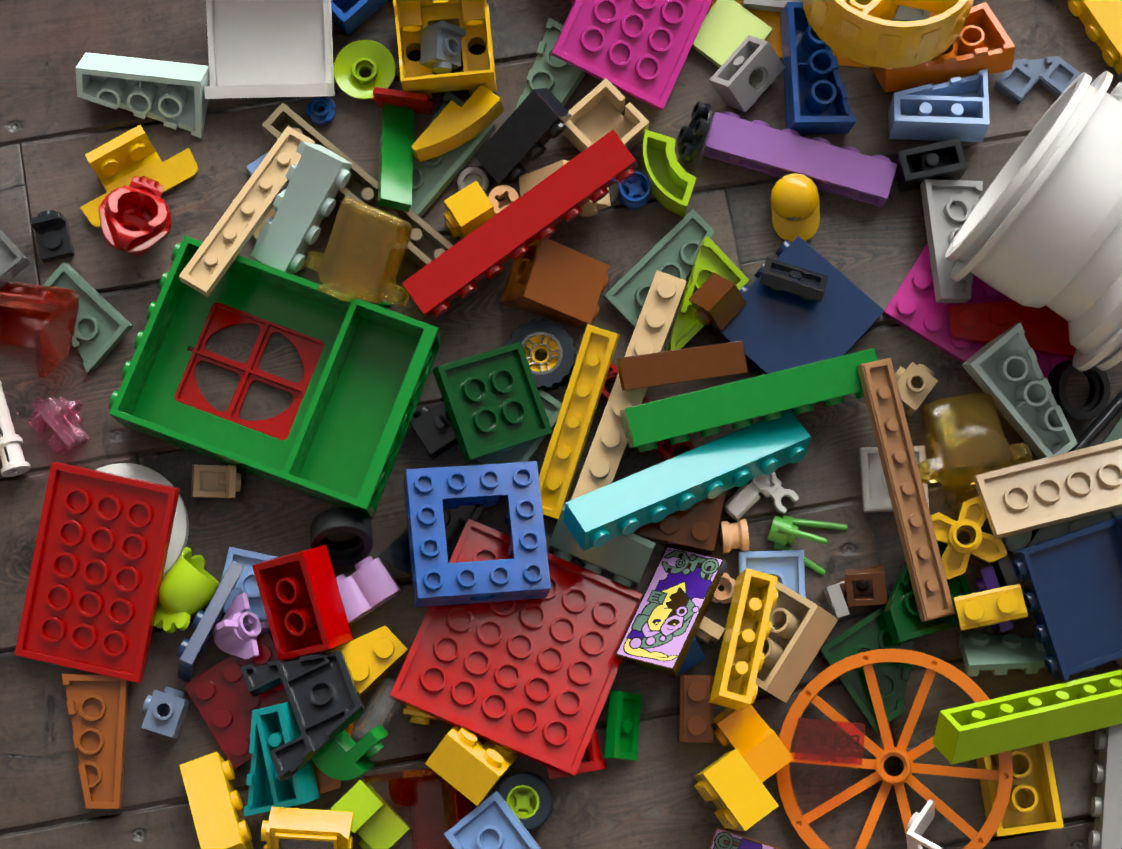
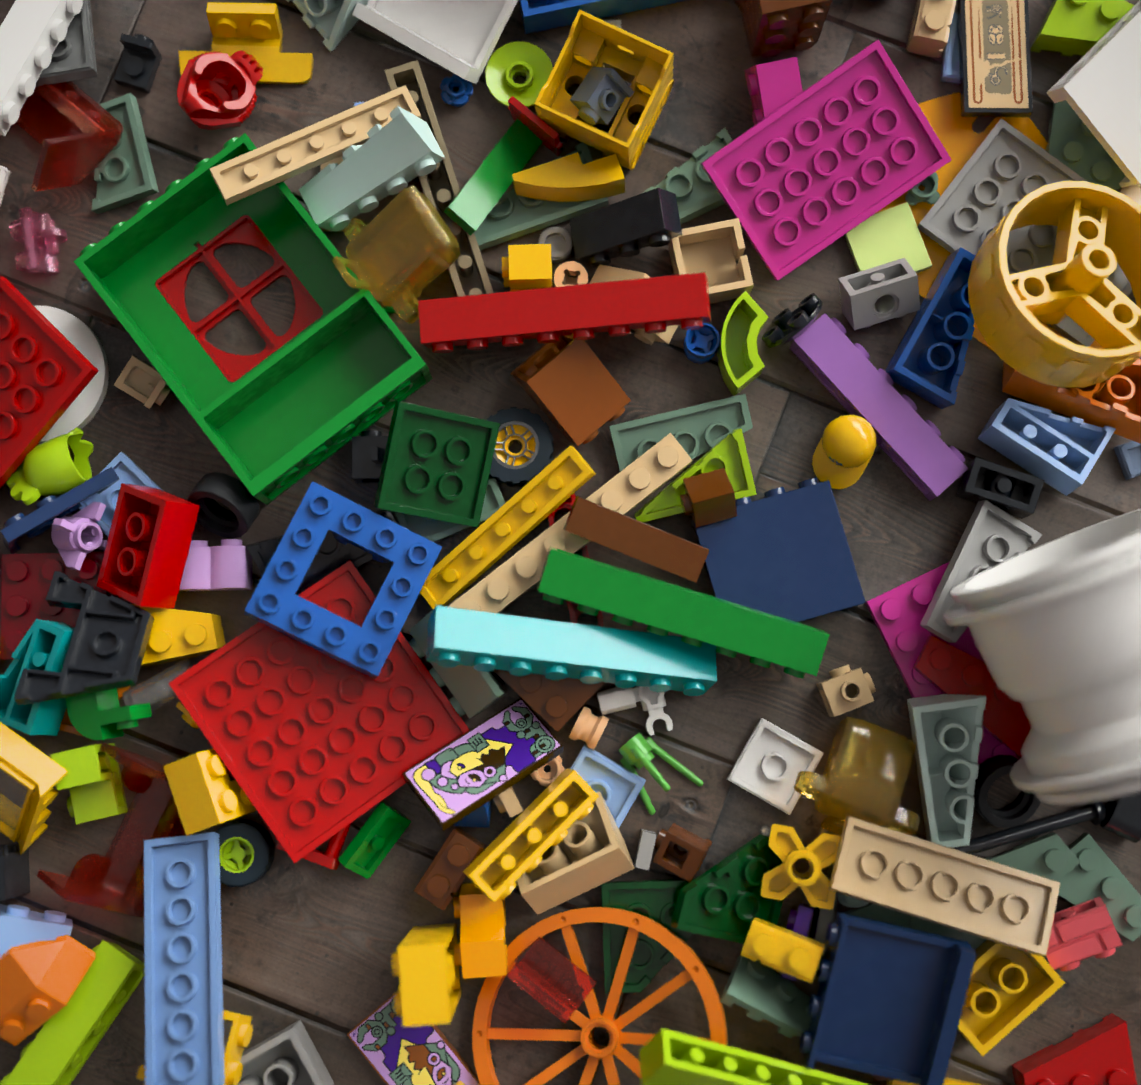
camera: 35 degrees right, 5 degrees up
black plate [759,257,828,302] -> none
medium nougat tile [857,358,955,622] -> none

